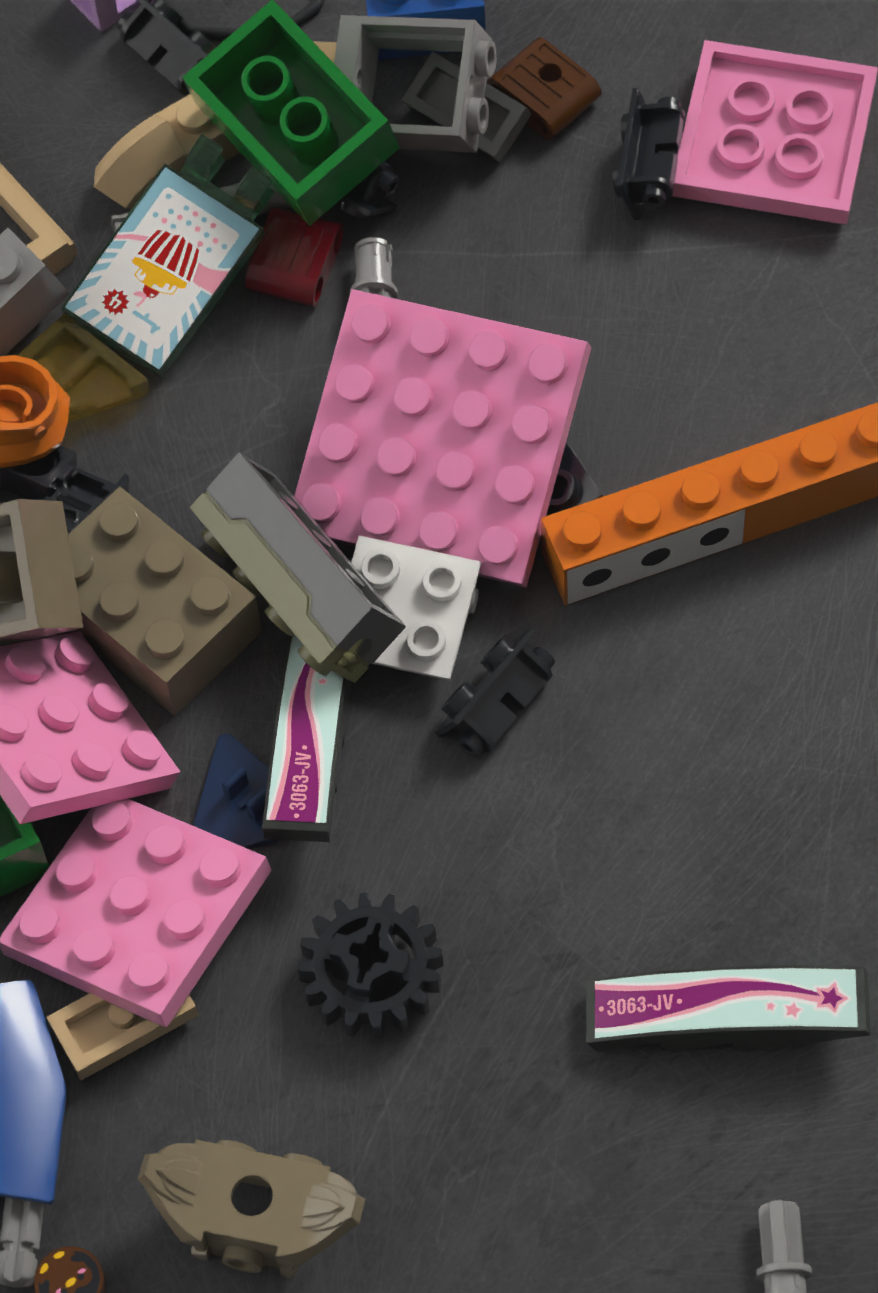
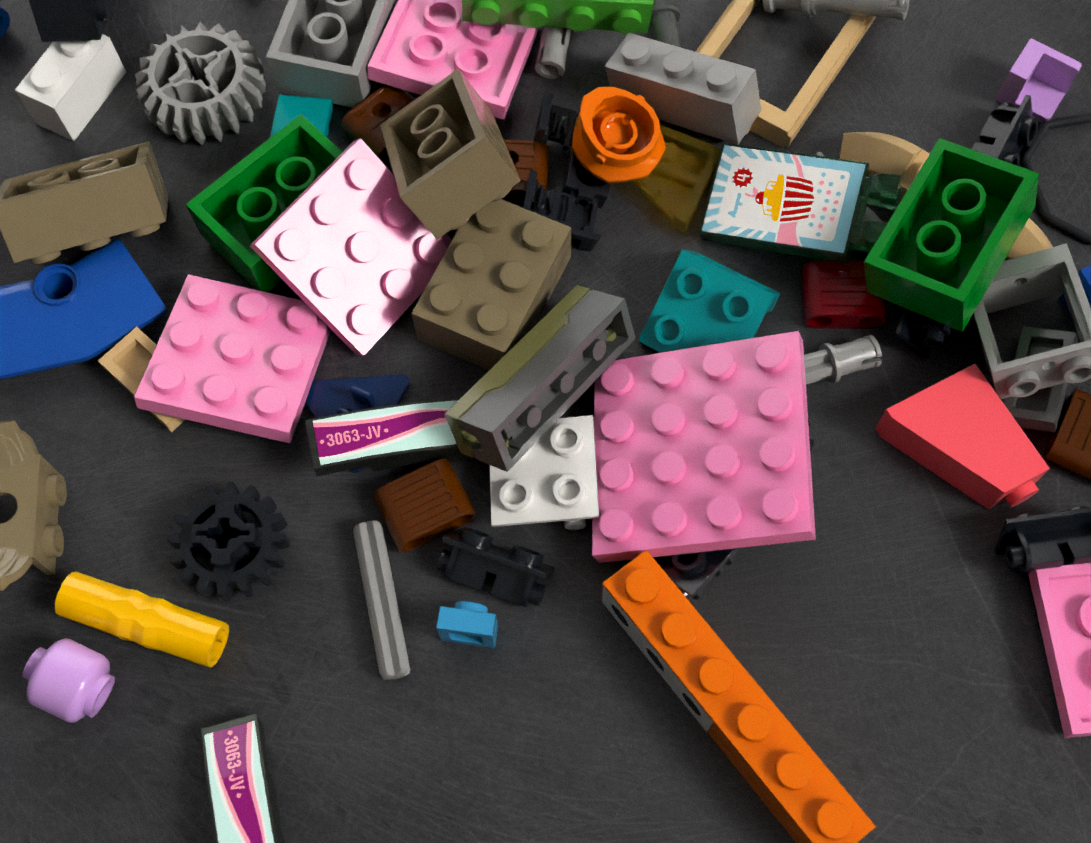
camera: 70 degrees right, 5 degrees up
none -> lavender head [22,638,115,723]
none -> yellow axle [55,572,229,668]
none -> light grey axle [353,520,410,680]
none -> reddish brown piece [372,459,476,553]
none -> dark azure plate [436,601,498,648]
none -> teal bracket [639,249,781,353]
none -> coral slope [875,364,1050,510]

